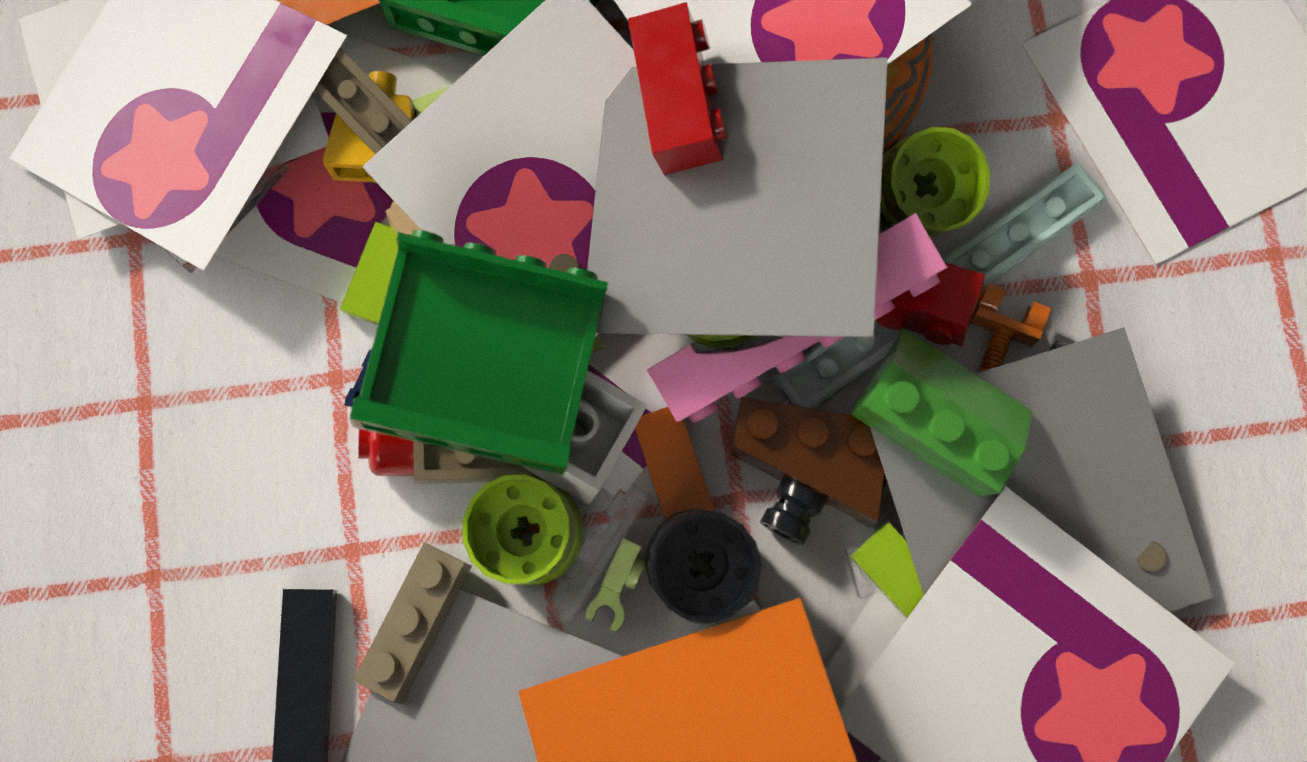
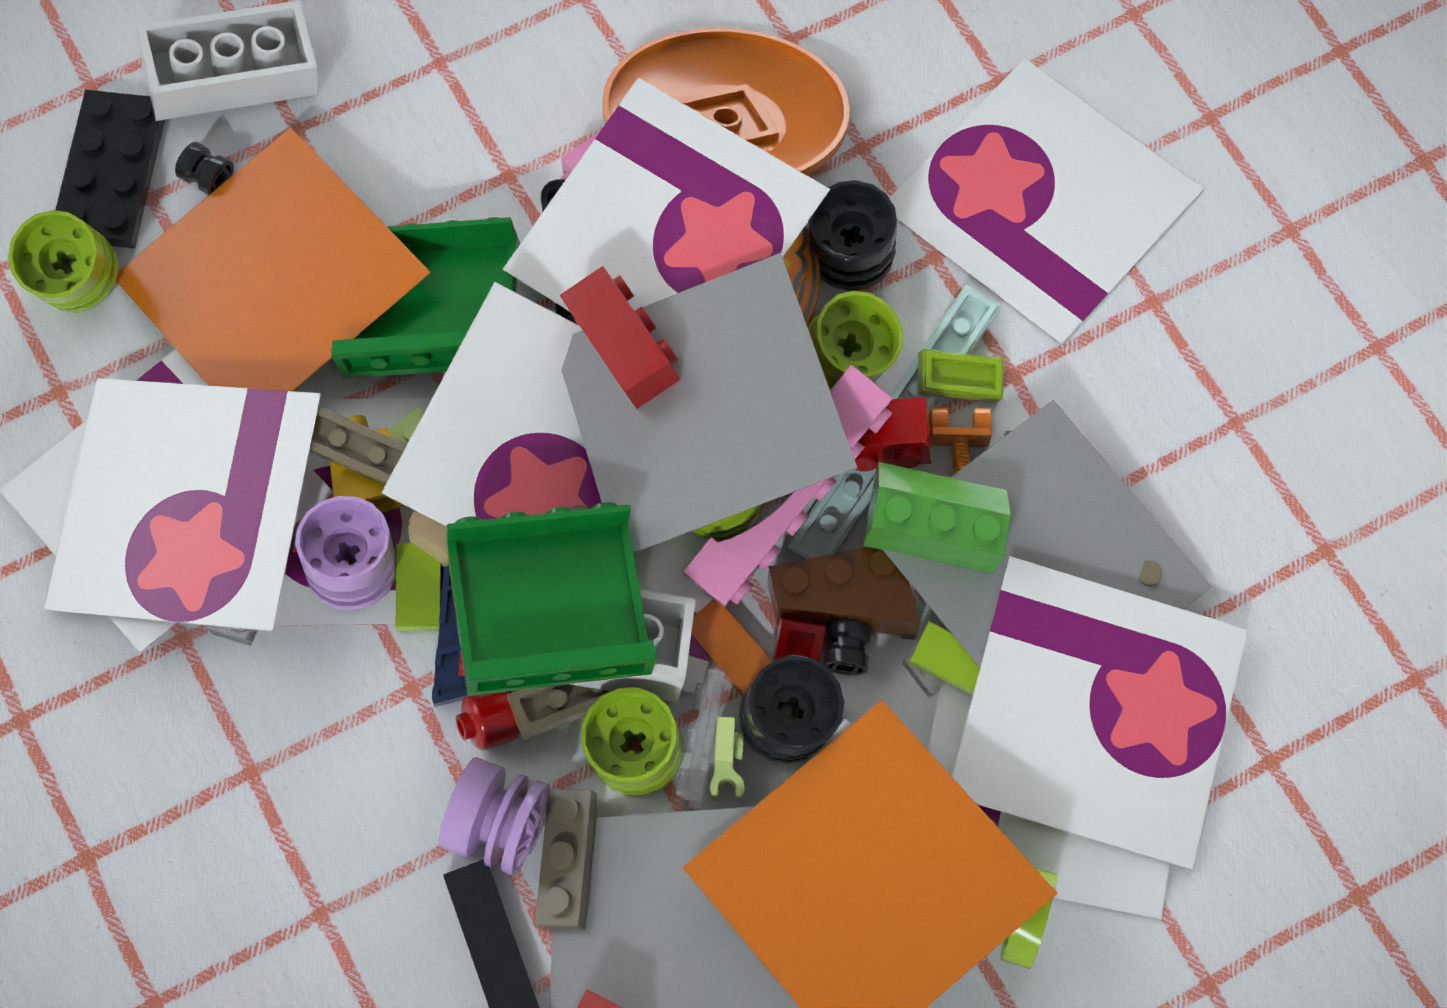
camera: 25 degrees left, 10 degrees down
none -> lavender wheel [295,496,396,611]
none -> lavender wheel [439,757,550,876]
none -> red plate [772,616,826,662]
none -> black wheel [808,180,897,291]
none -> lime tile [917,349,1003,402]

